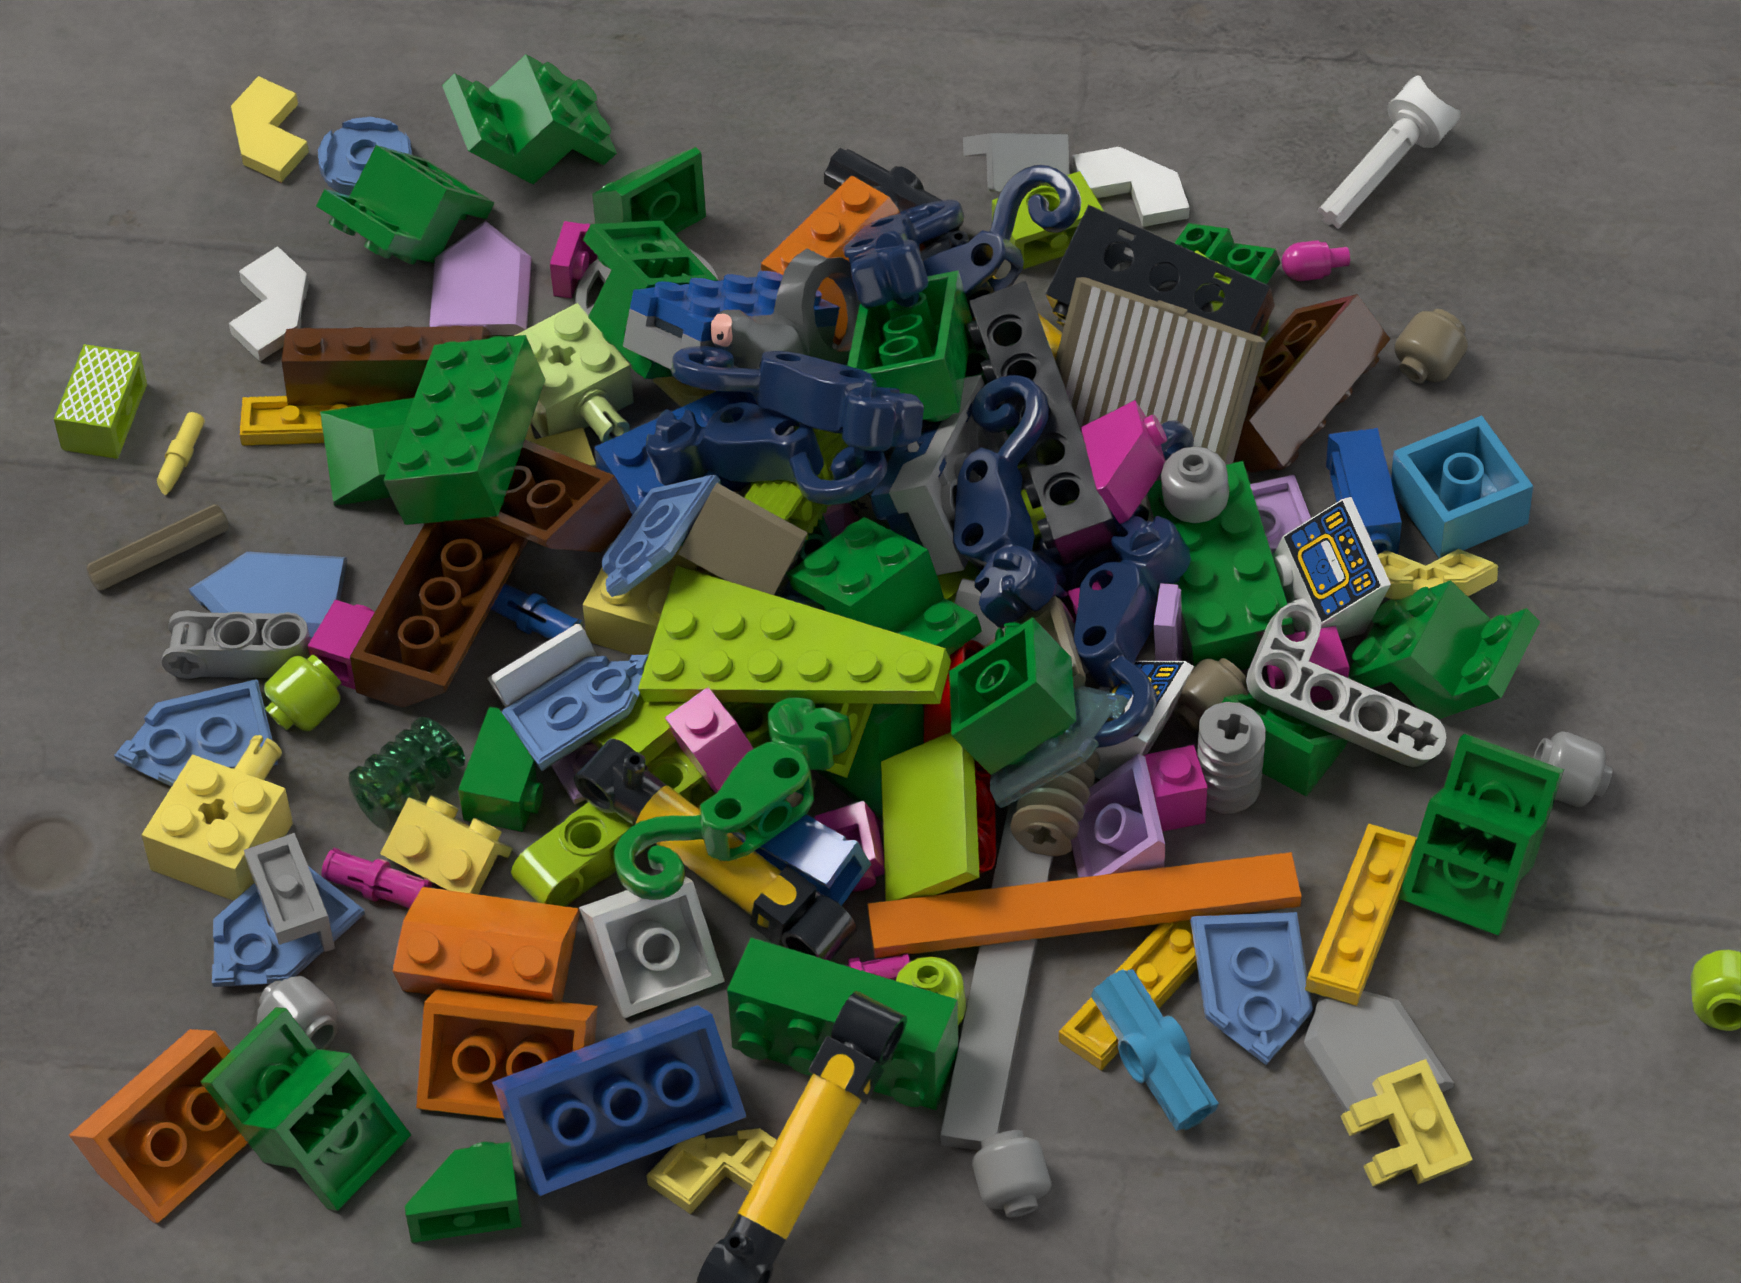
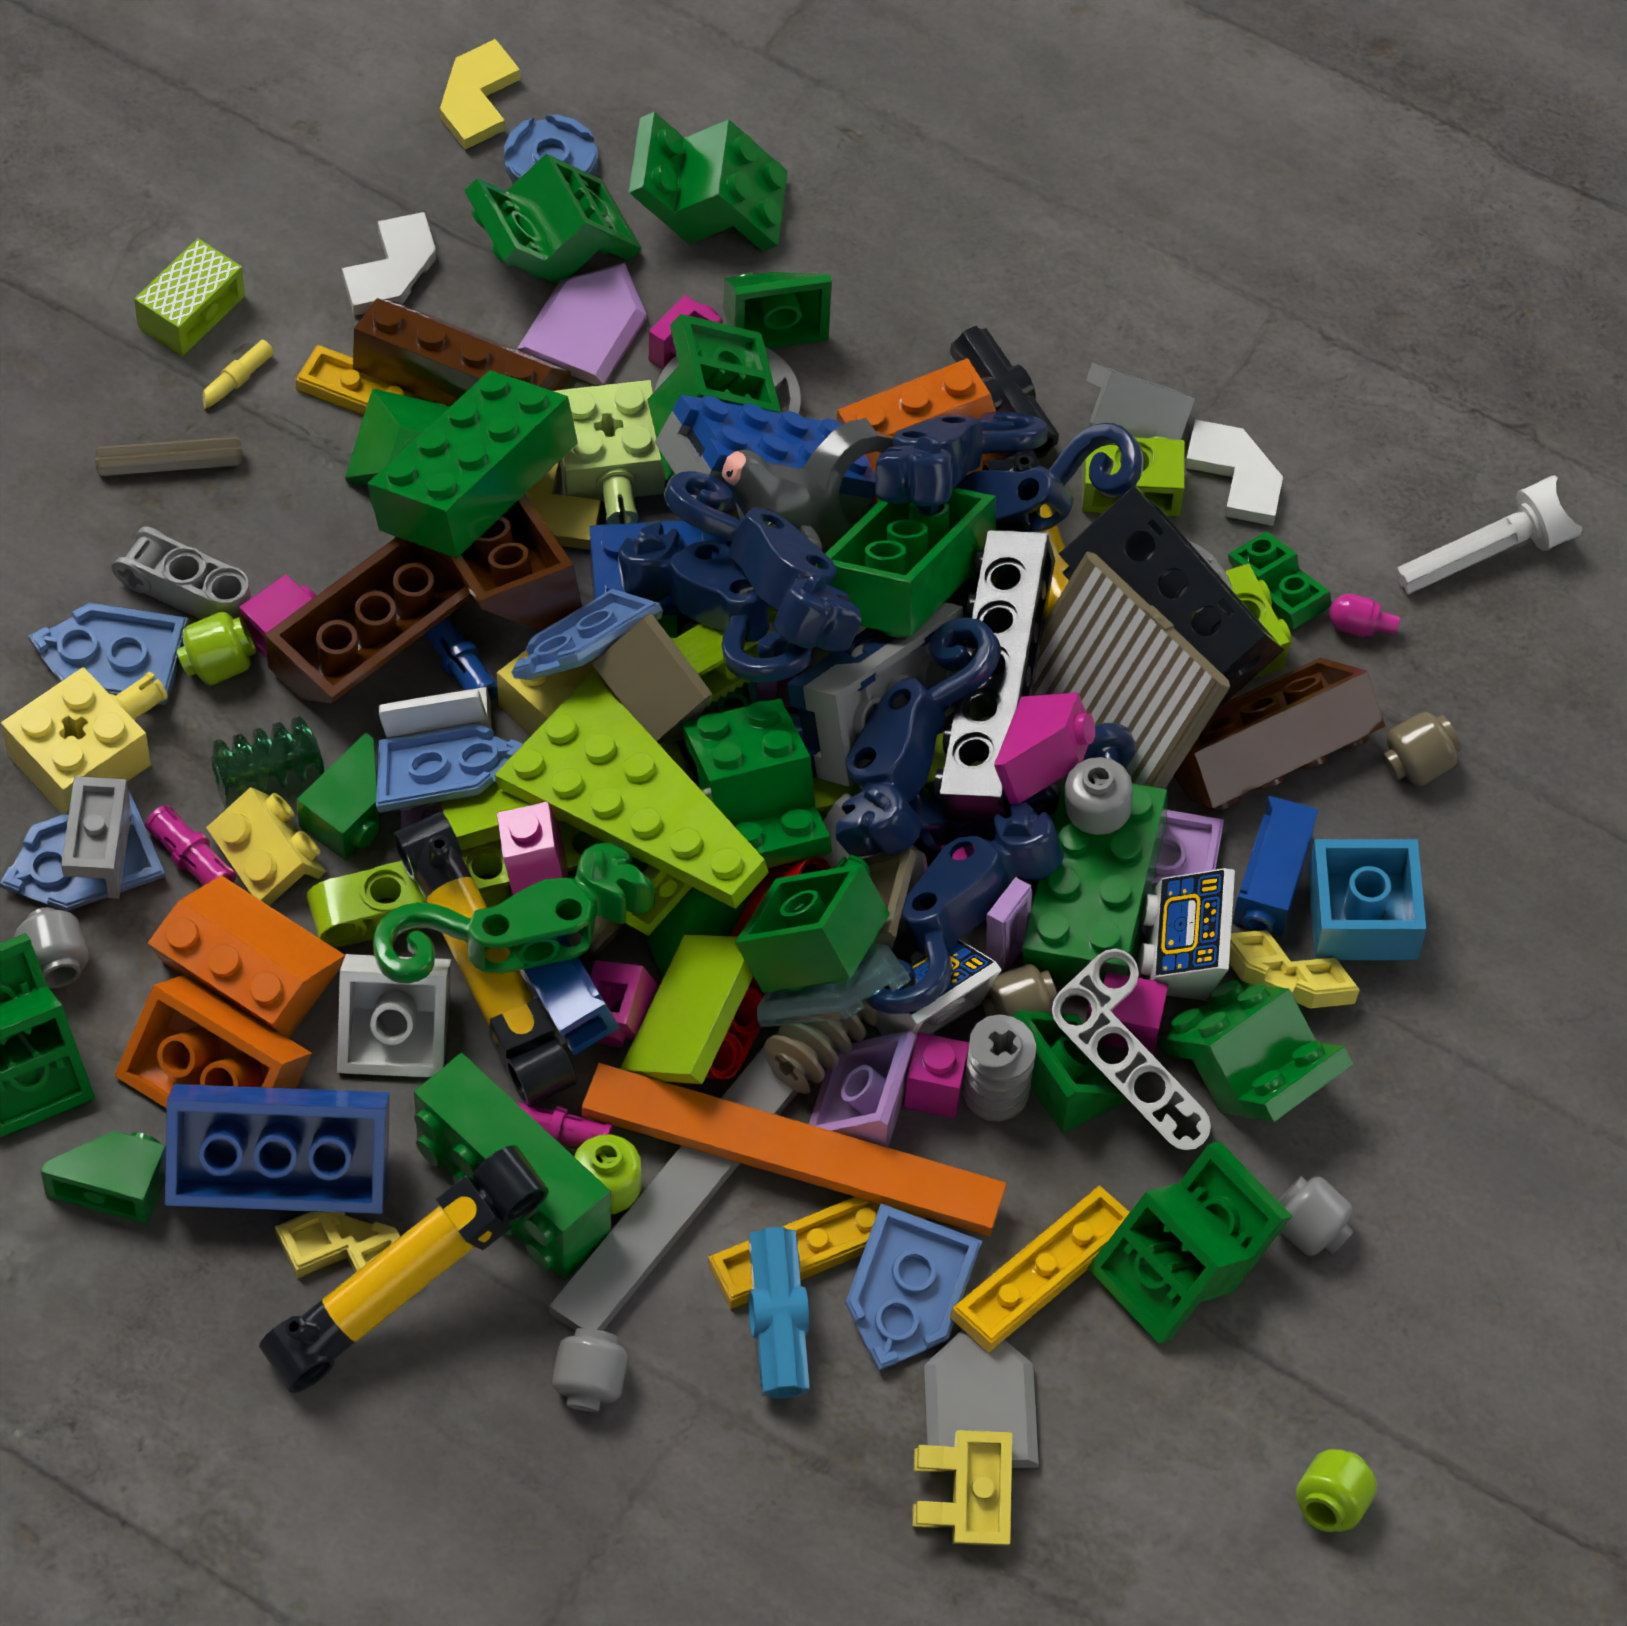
camera: 20 degrees right, 5 degrees up
medium blue tile [189,552,347,639] -> none

